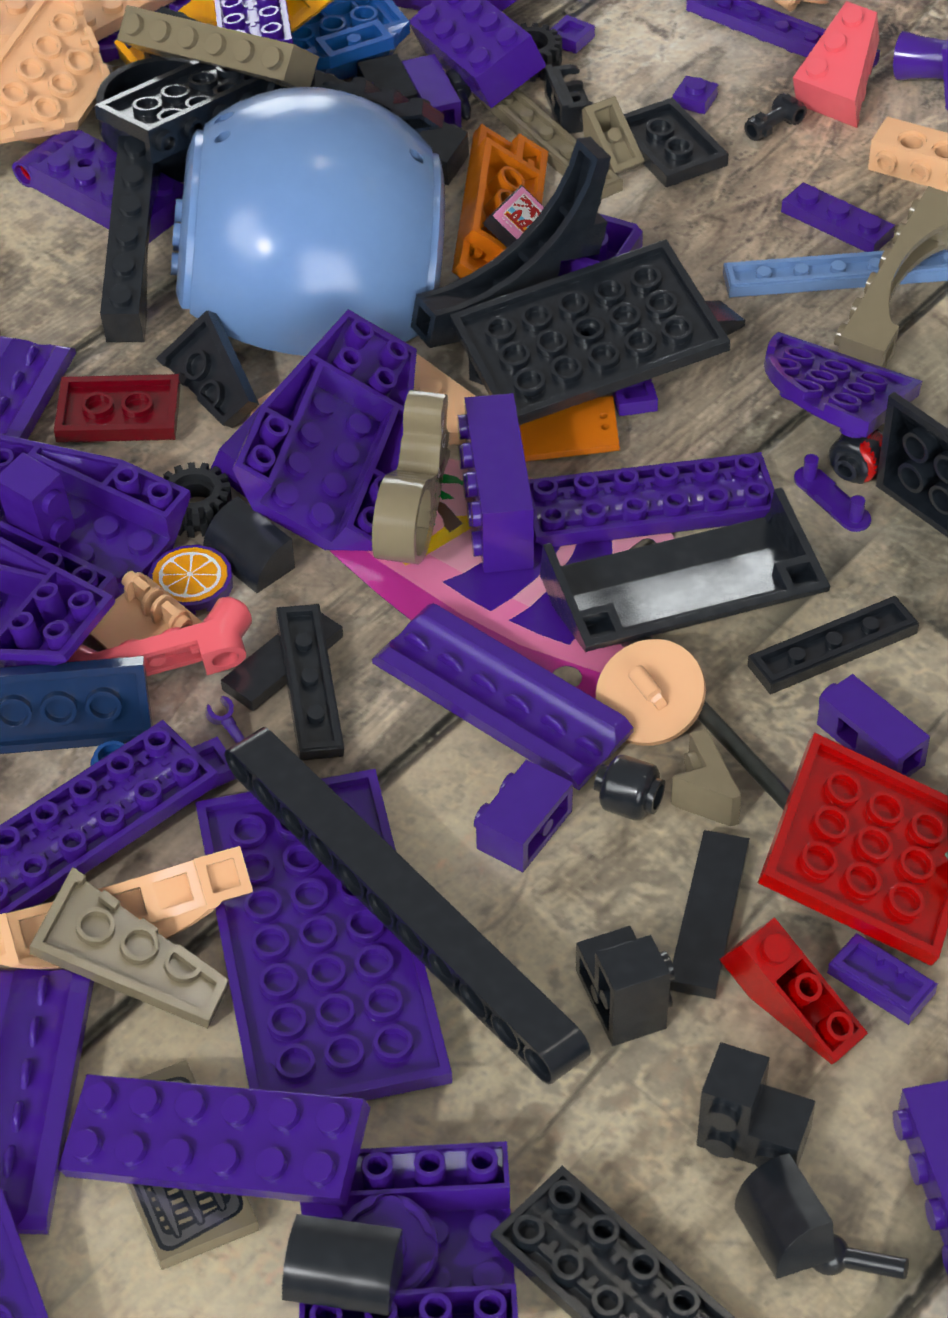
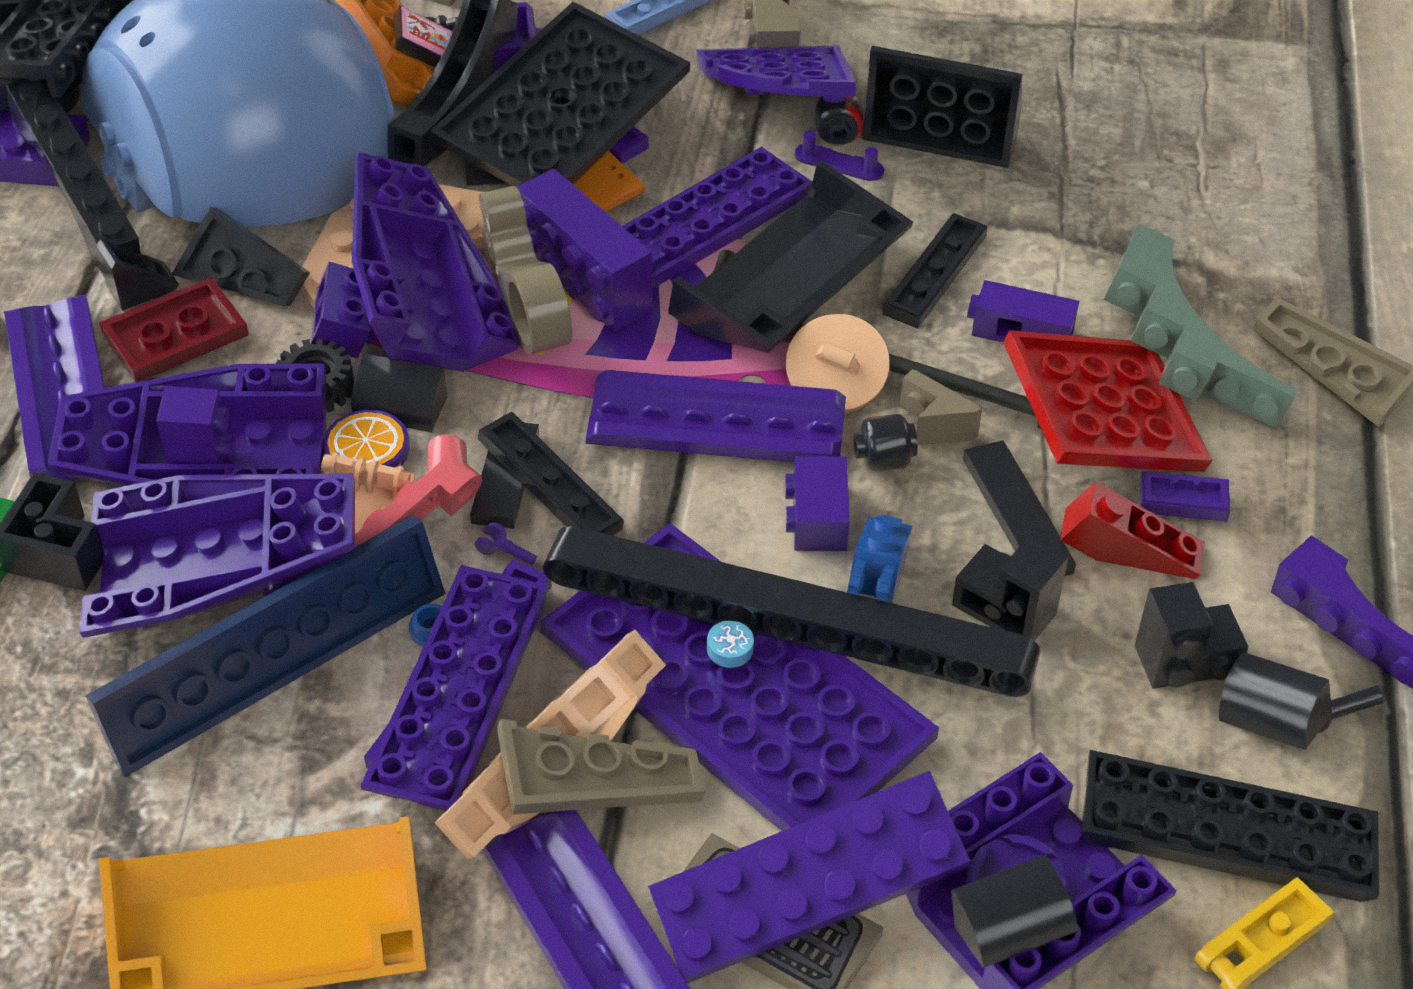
camera: 35 degrees left, 0 degrees up
none -> black slope [96,239,179,311]
none -> medium azure tile [707,621,754,668]
none -> blue hinge [847,515,912,603]

